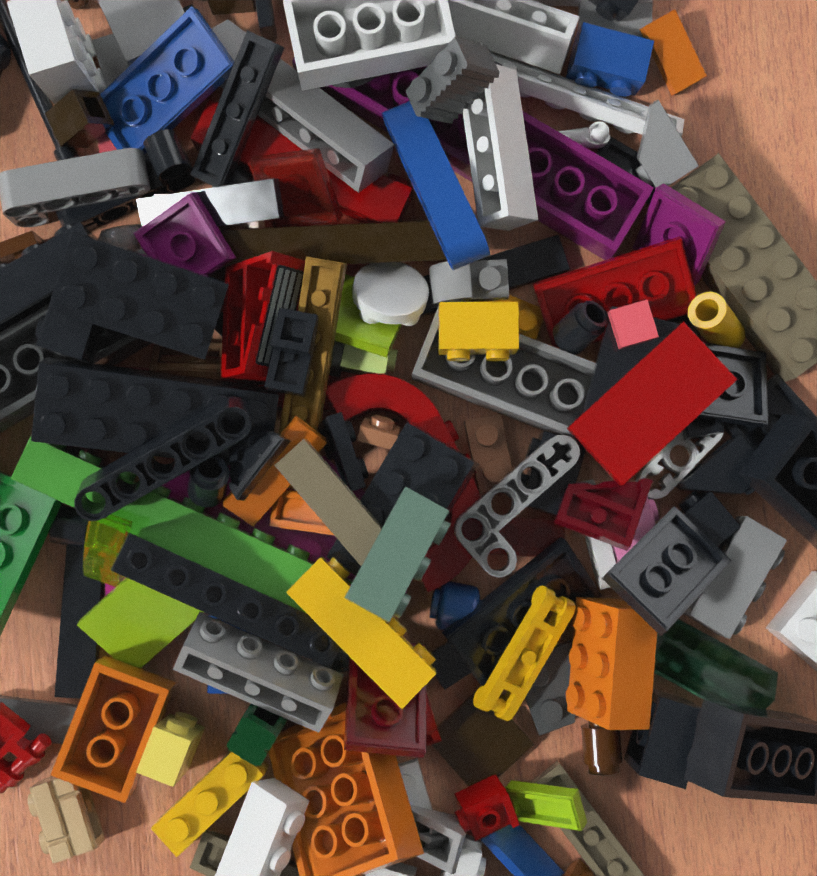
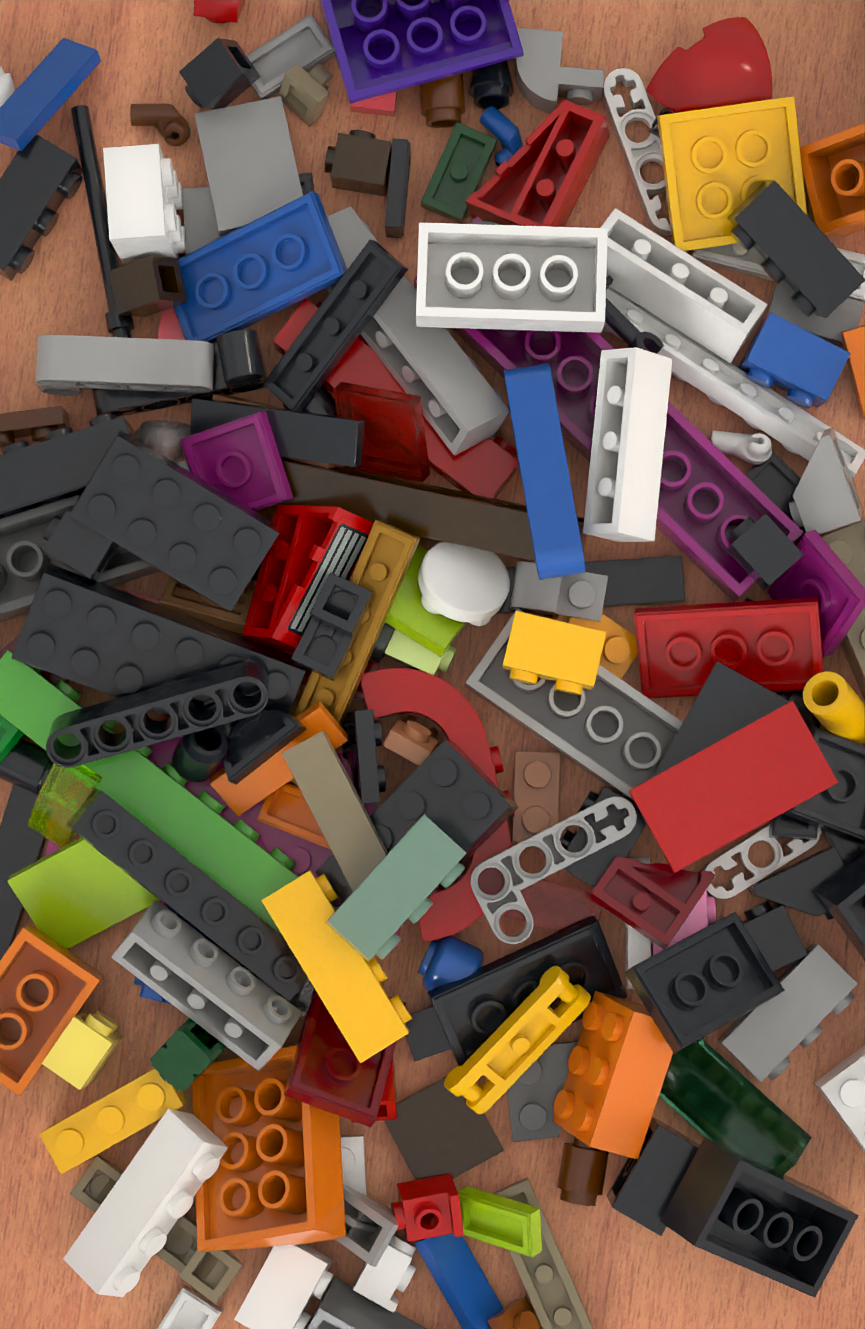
camera: 20 degrees right, 0 degrees up
dark grey brick [405,35,500,124] -> none
black brick [553,300,608,355] -> none
coral tile [608,300,659,350] -> none
none -> black brick [727,514,803,591]

